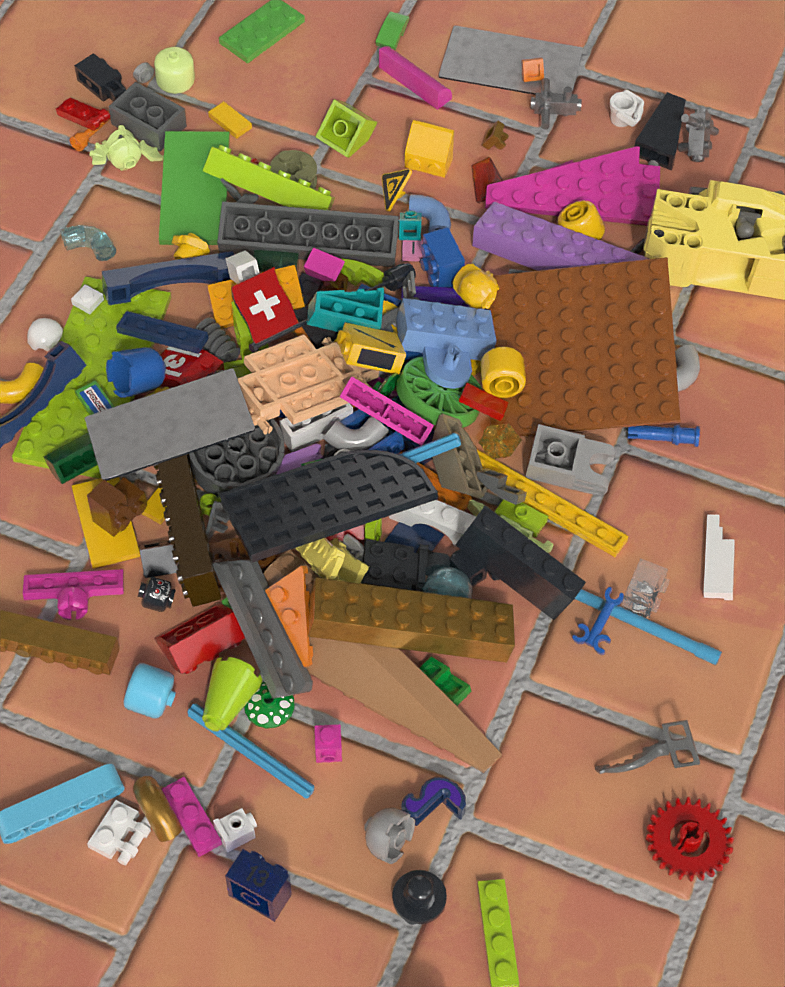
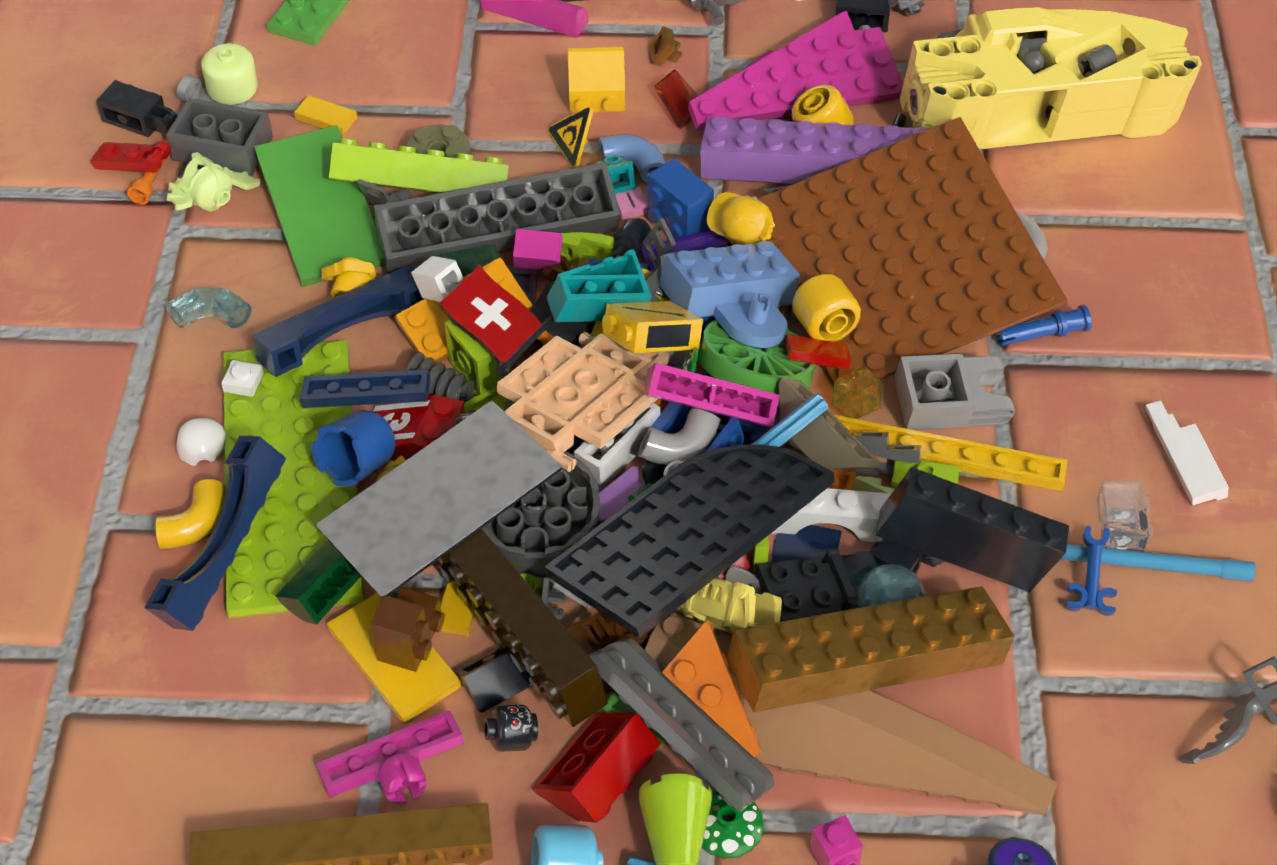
camera: 20 degrees left, 5 degrees down
tile [75,381,114,415] -> none
lime slope [315,99,378,158] -> none
green slope [419,656,472,706] -> none

